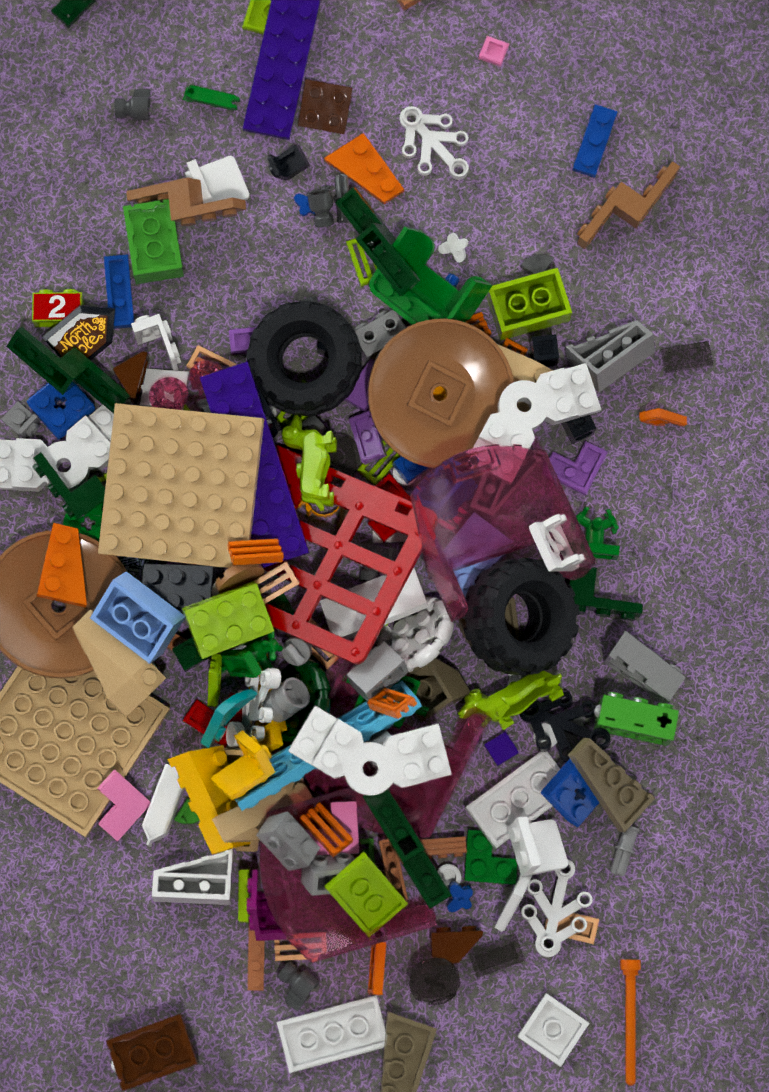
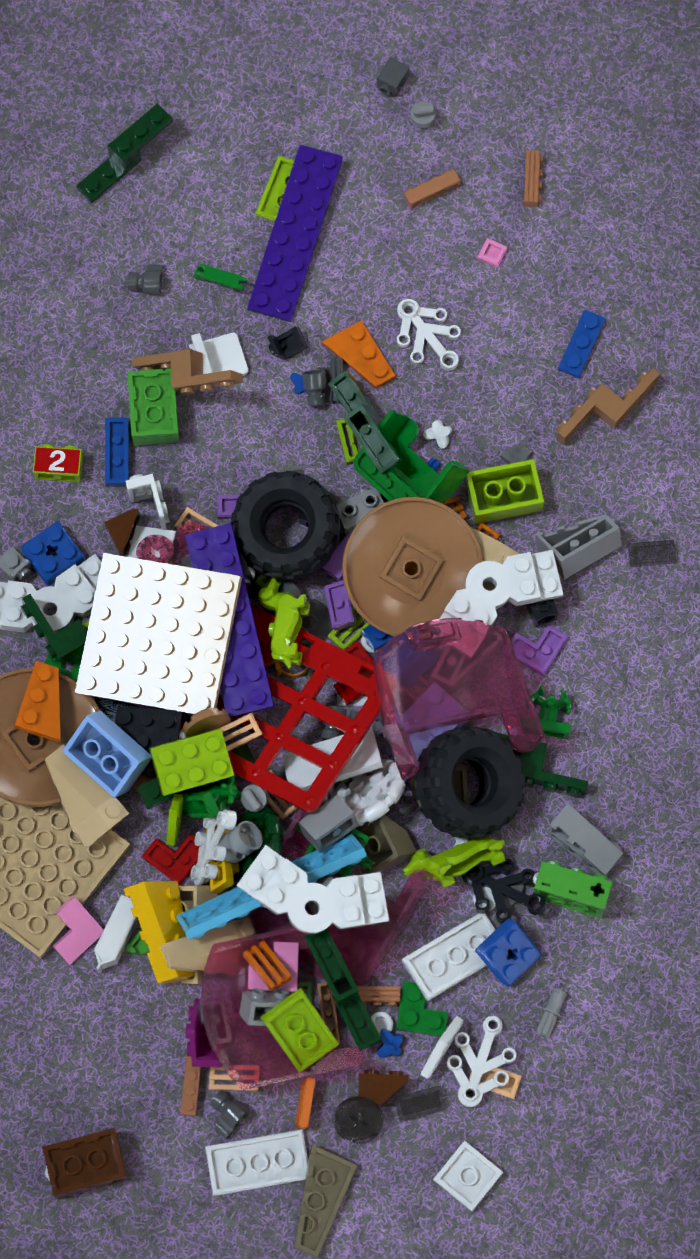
camera: 10 degrees right, 5 degrees down
dark green bracket [6,327,130,414] -> none
tile [43,305,115,361] -> none
white wedge [152,849,234,905] -> none
teal plate [200,689,258,748] -> none
yellow bracket [211,730,275,800] -> none
white tile [226,722,245,747] -> none
orange tile [227,539,284,565] -> none
lime tile [238,870,250,923] -> none
light grey brick [256,812,320,871] -> none
reddish brown hinge [298,79,353,135] -> none
orange tile [367,688,417,719] -> none
dark purple tile [484,731,519,767] -> none
white bracket [507,816,568,876] -> none
white piece [529,514,585,572] -> none
black brick [530,334,559,367] -> none
dark tan wing [568,738,655,832] -> none
orange piece [620,959,641,1086] -> none
orange tile [639,408,687,426] -> none

